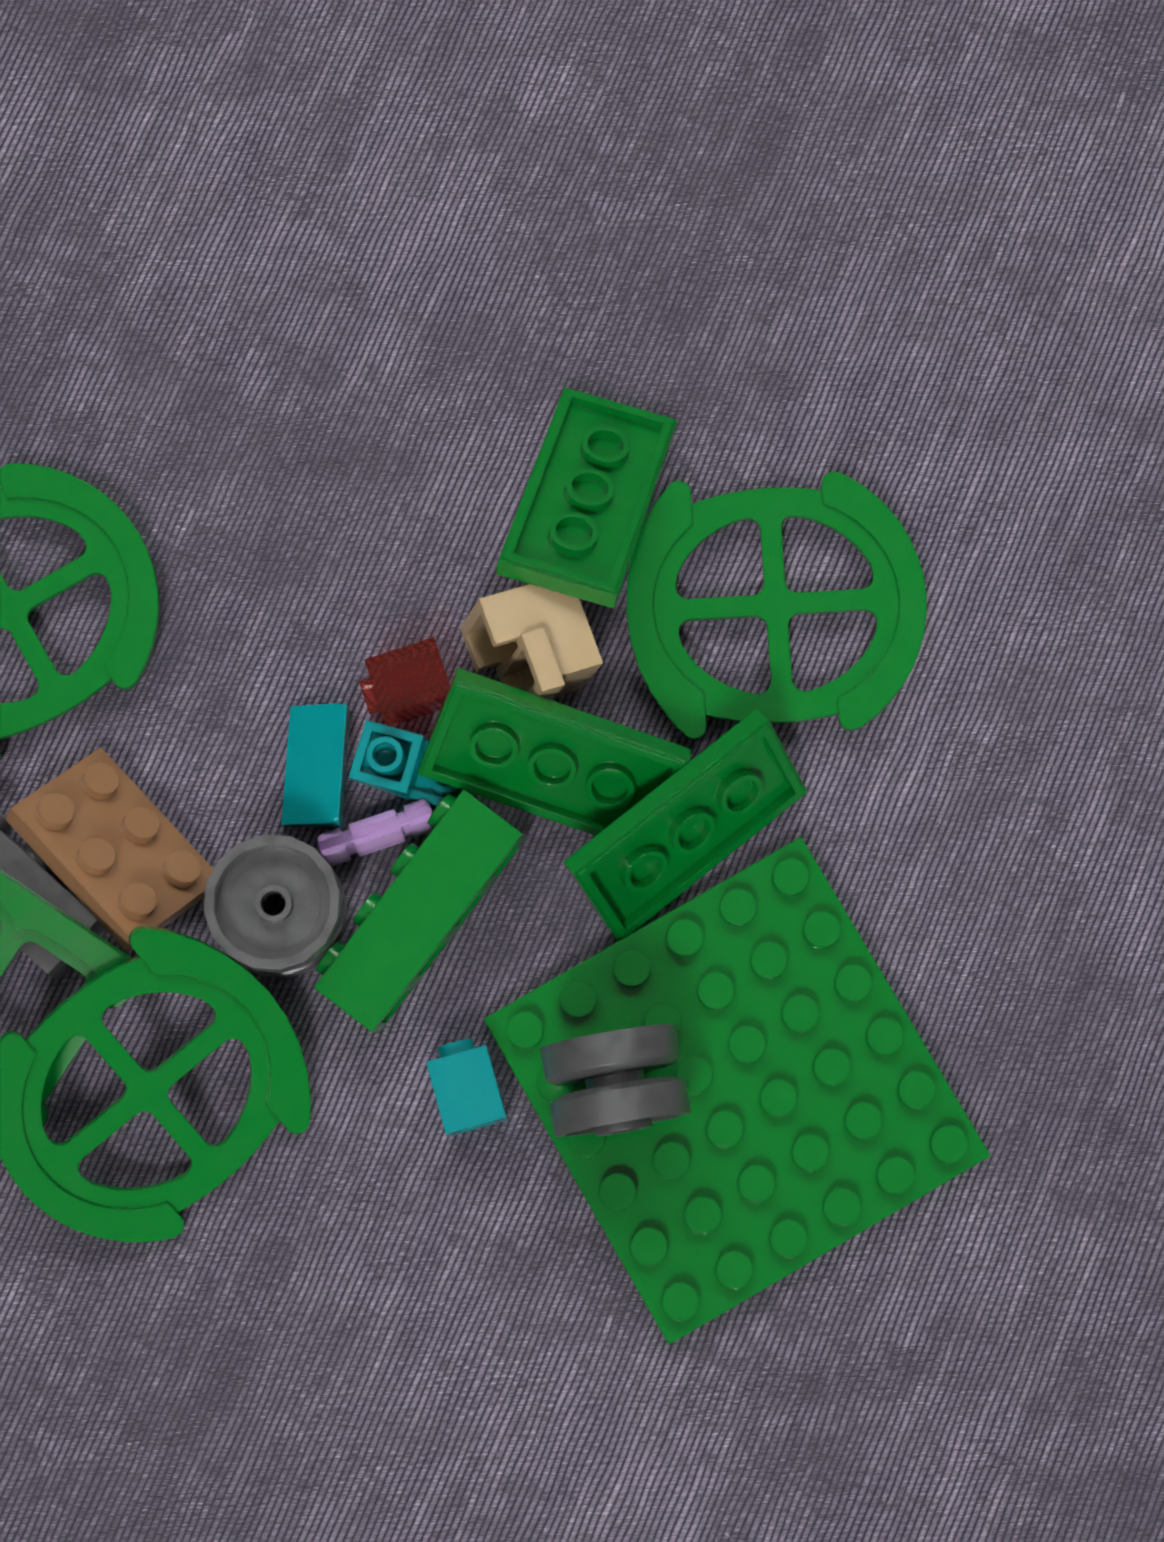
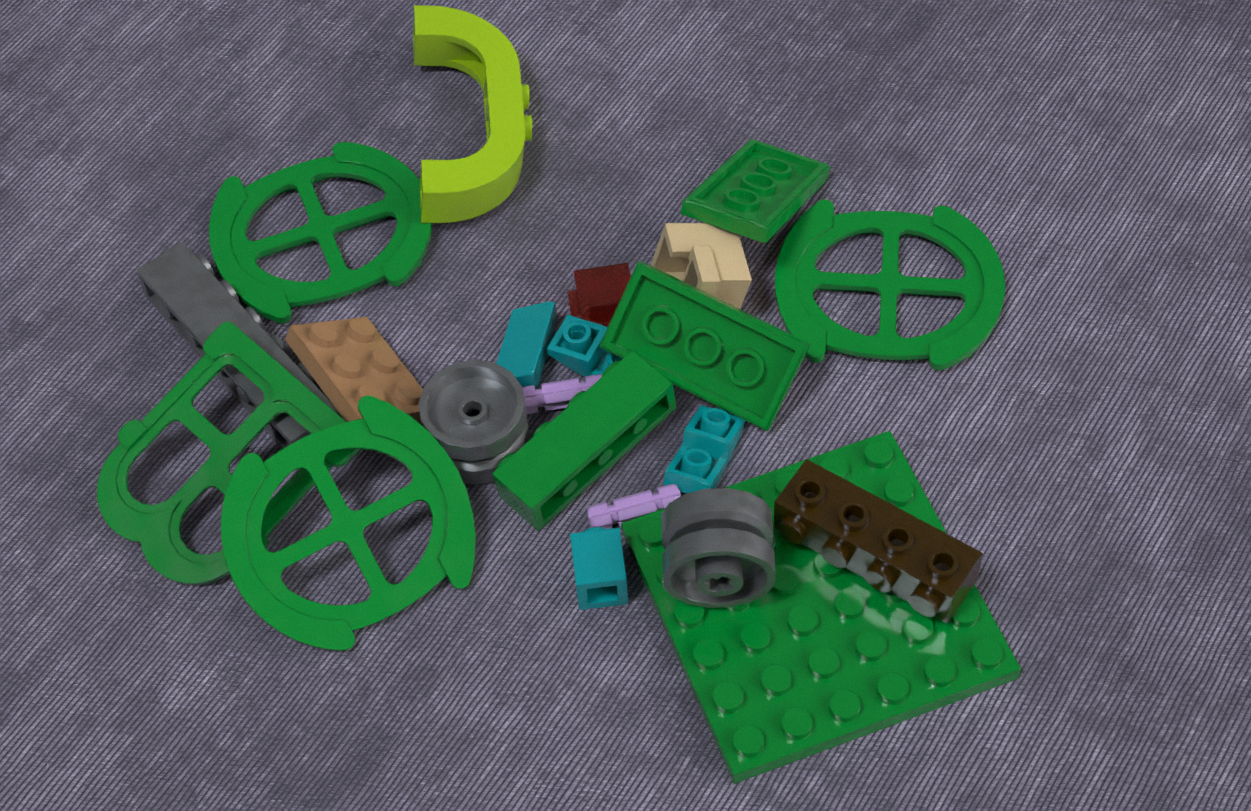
camera: 10 degrees right, 25 degrees down
green tile [563,709,808,941] -> none
none -> lime arch [413,5,532,223]
none -> lavender axle [587,484,681,529]
none -> teal slope [663,405,745,494]
none -> dark brown brick [773,459,983,624]

